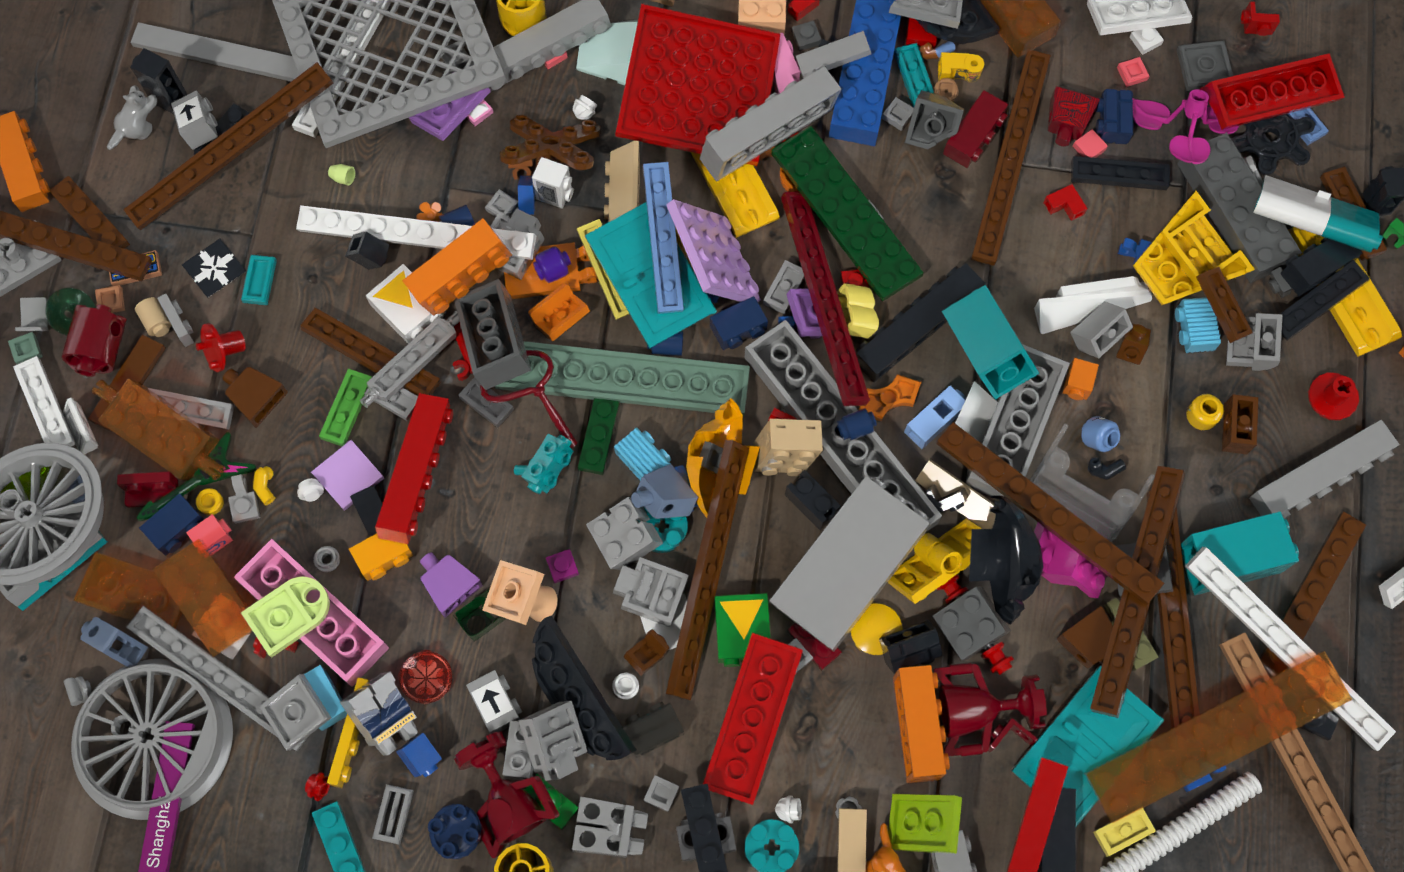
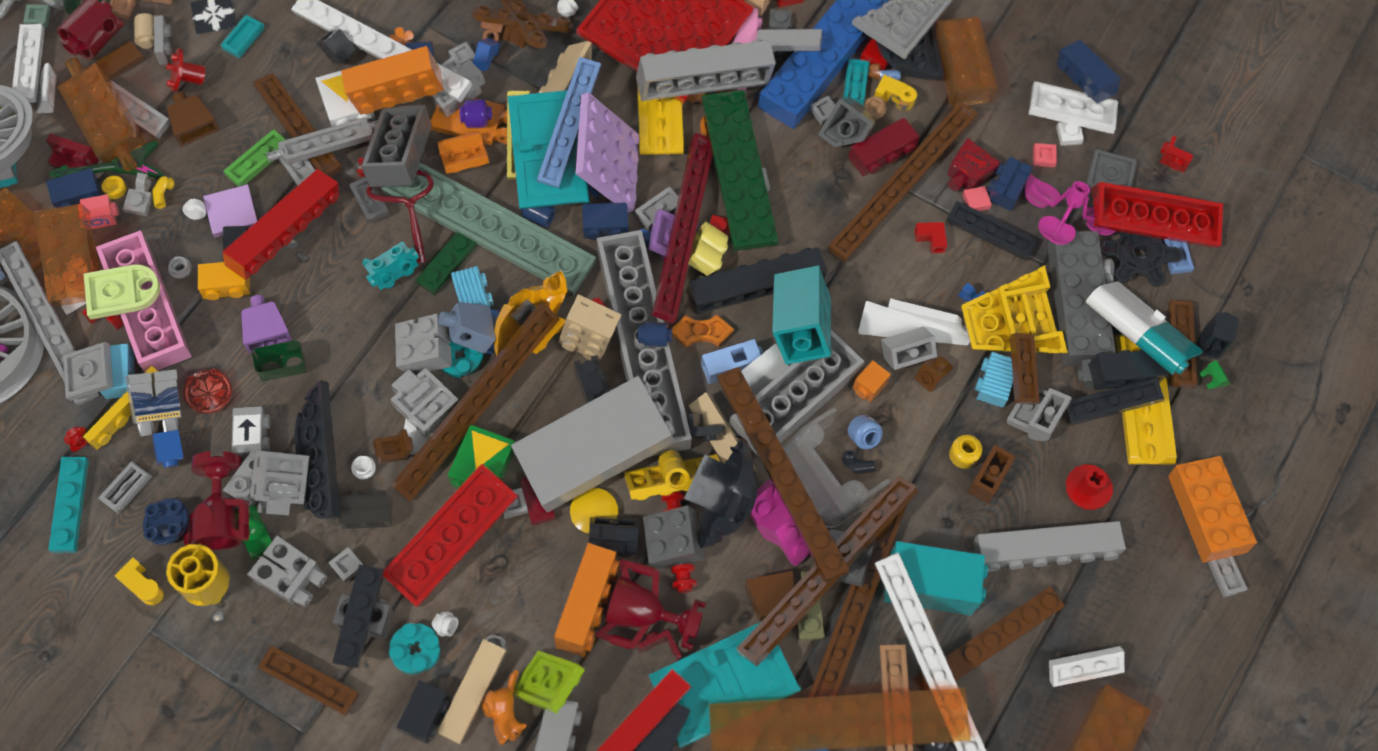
camera: 20 degrees right, 5 degrees down
light nougat plant [482,560,558,625] -> none
white brick [532,157,574,209] -> none
magenta plate [546,549,579,583] -> none

